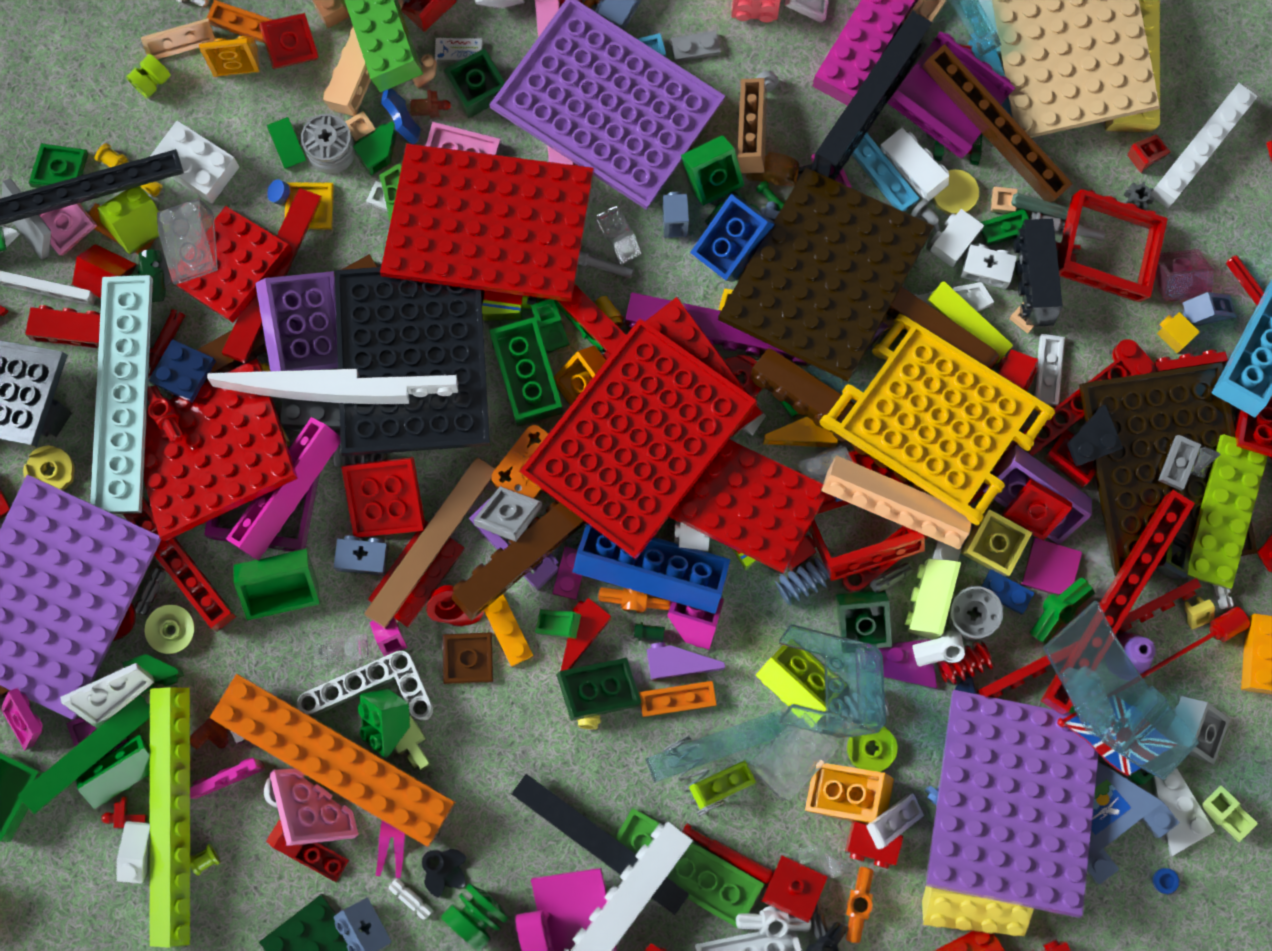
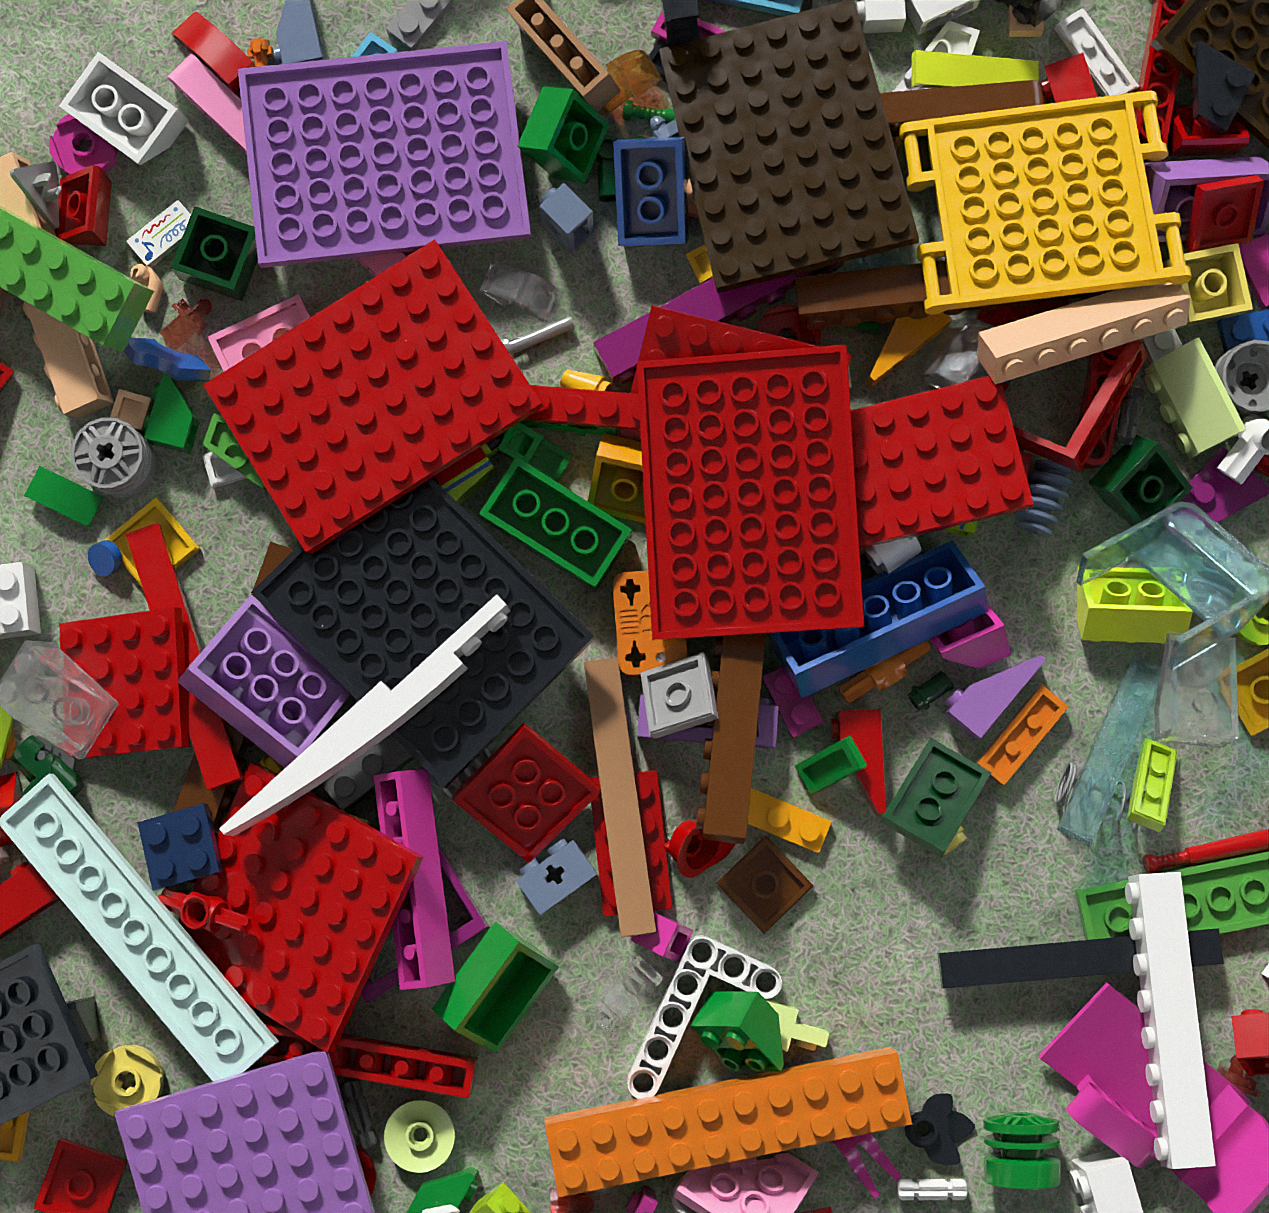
camera: 40 degrees left, 5 degrees up
red pin [148,309,186,378] -> none

